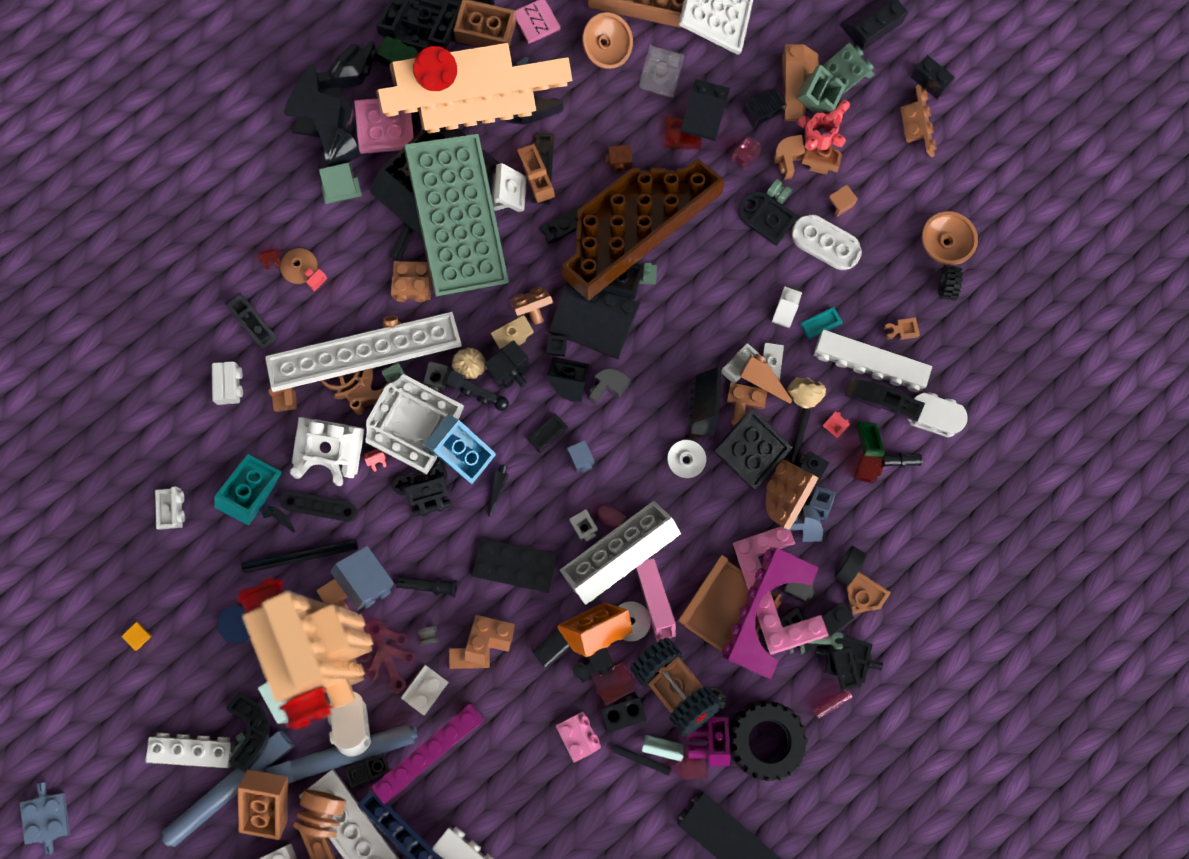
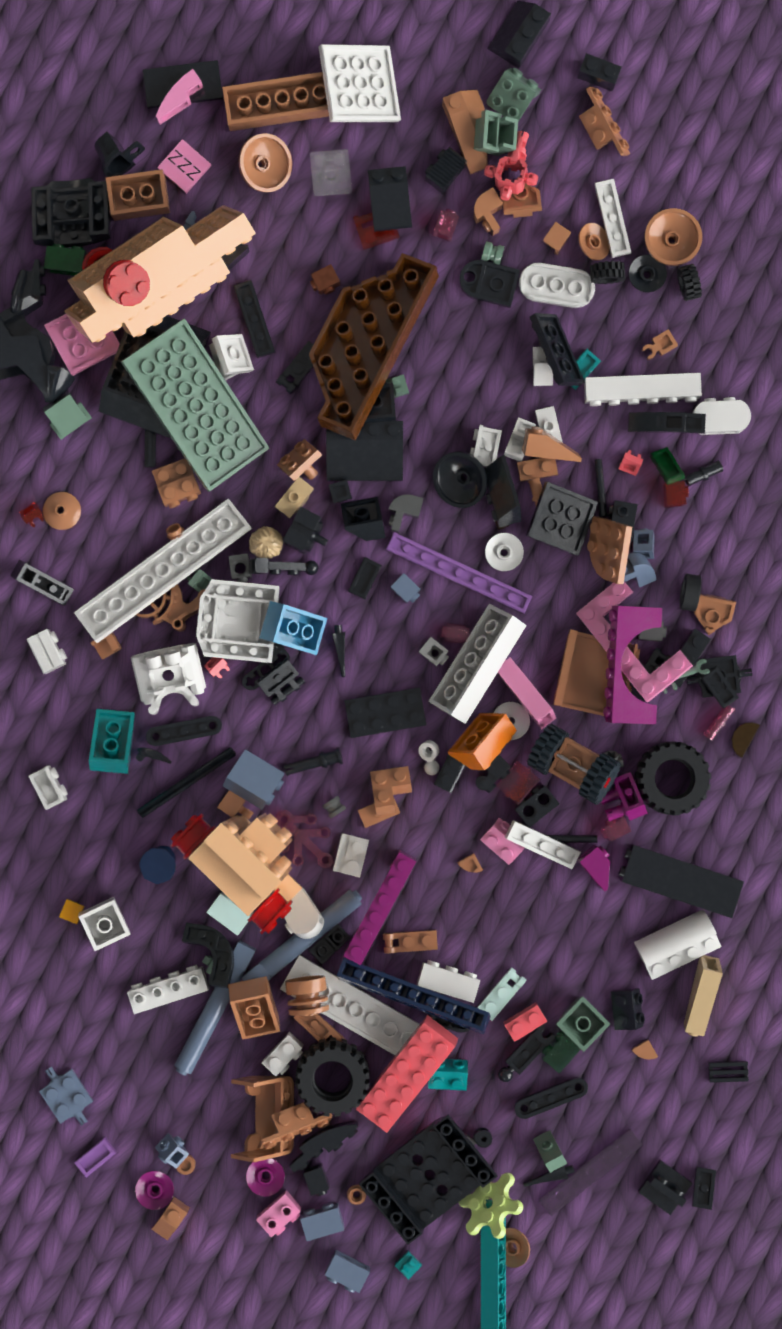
camera: 15 degrees left, 10 degrees up
coral tile [304,268,327,292] -> none
nougat slope [517,144,555,203] -> none
light aqua tile [642,735,684,762] -> none
tan hair [787,377,826,408] -> none
none -> white brick [78,897,130,951]
none -> nougat plate [383,930,438,954]
none -> medium lavender tile [386,532,532,614]
none -> white plate [419,740,440,775]
none -> black dish [433,451,488,508]
none -> nougat tile [457,853,483,873]
none -> white bracket [470,425,502,467]
none -> white plate [505,820,581,869]
none -> black plate [530,313,585,386]
none -> magenta slope [577,845,610,891]
none -> nougat dish [579,223,610,260]
none -> black tyre [590,261,625,284]
none -> white plate [595,179,631,258]
none -> black dish [629,254,667,293]
none -> dark brown tile [731,722,760,758]

